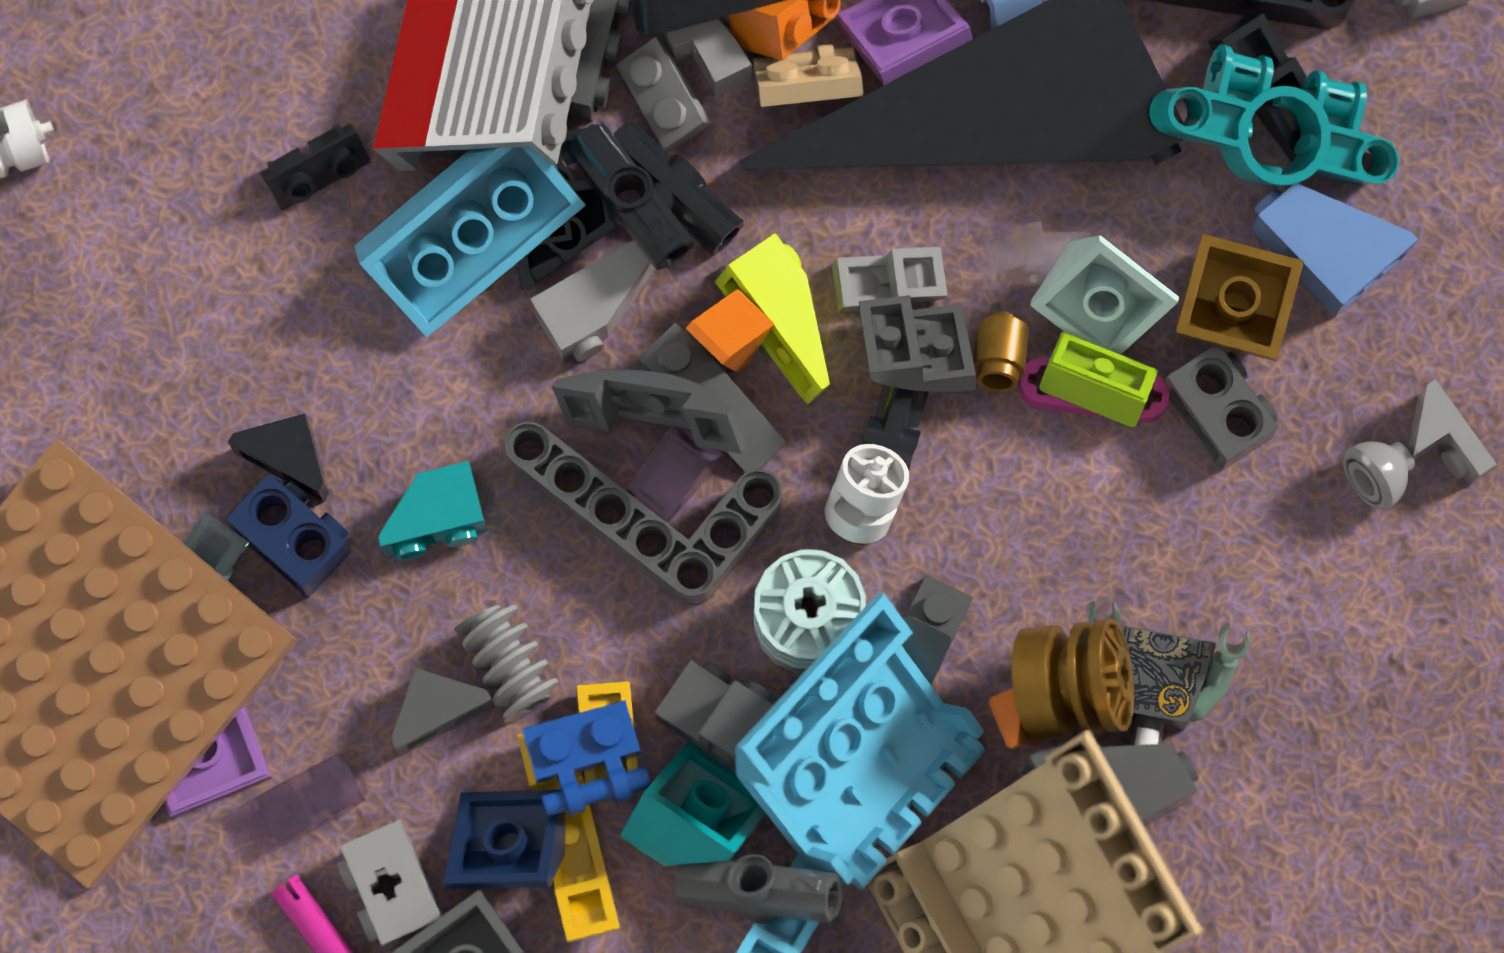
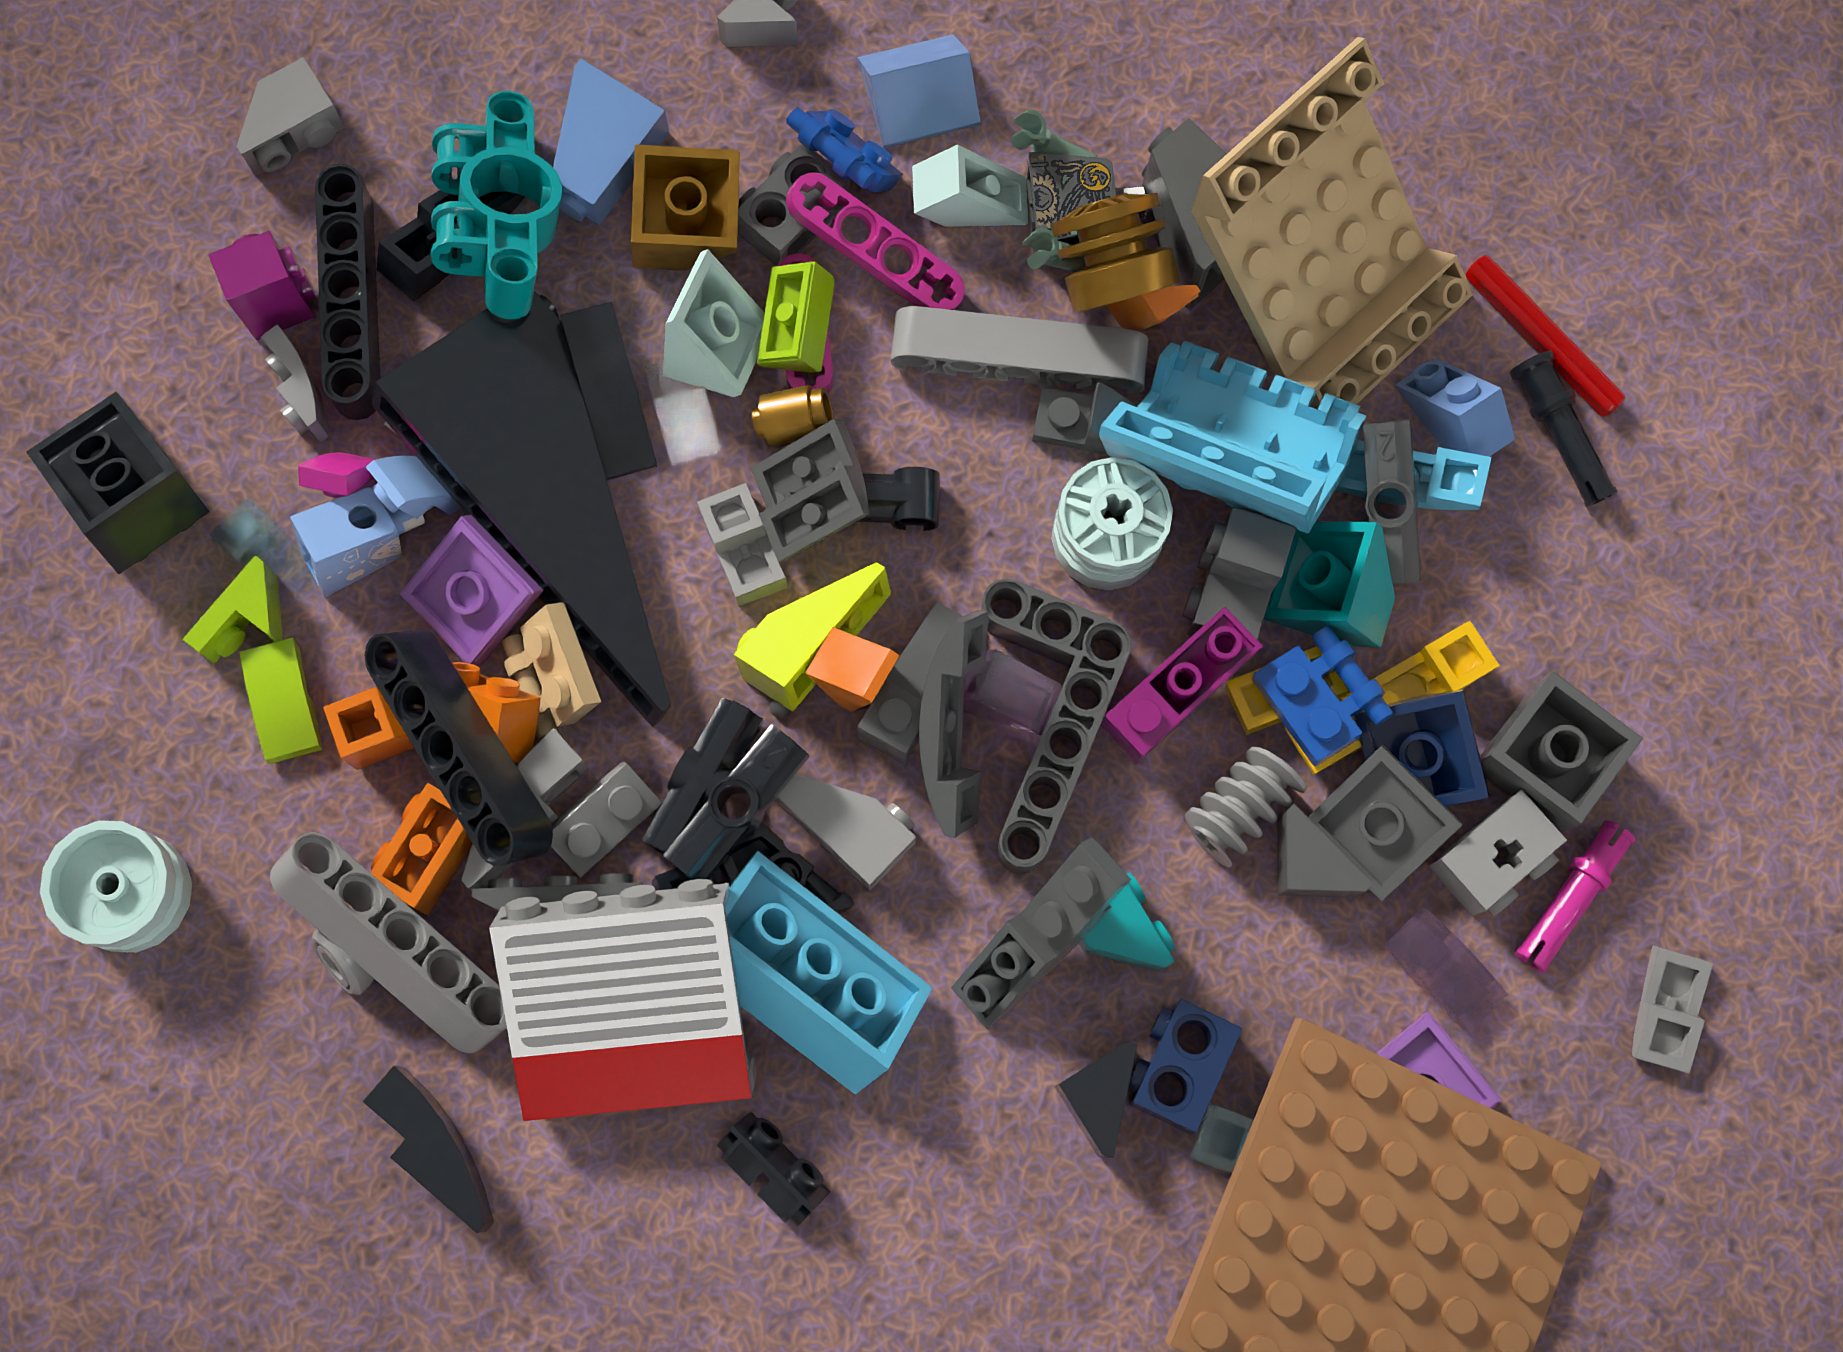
camera: 110 degrees left, 0 degrees up
white wheel [824,444,909,544] -> none
light grey brick [1343,441,1415,511] -> none
none -> black slope [560,302,657,480]
none -> blue plate [786,107,903,192]
none -> dark pink beam [786,173,964,310]
none -> medium blue slope [857,34,981,148]
none -> light grey beam [890,306,1148,395]
none -> light aqua slope [912,145,1028,227]
none -> dark grey slope [951,837,1131,1029]
none -> magenta slope [1100,607,1263,764]
none -> dark grey plate [1308,745,1462,902]

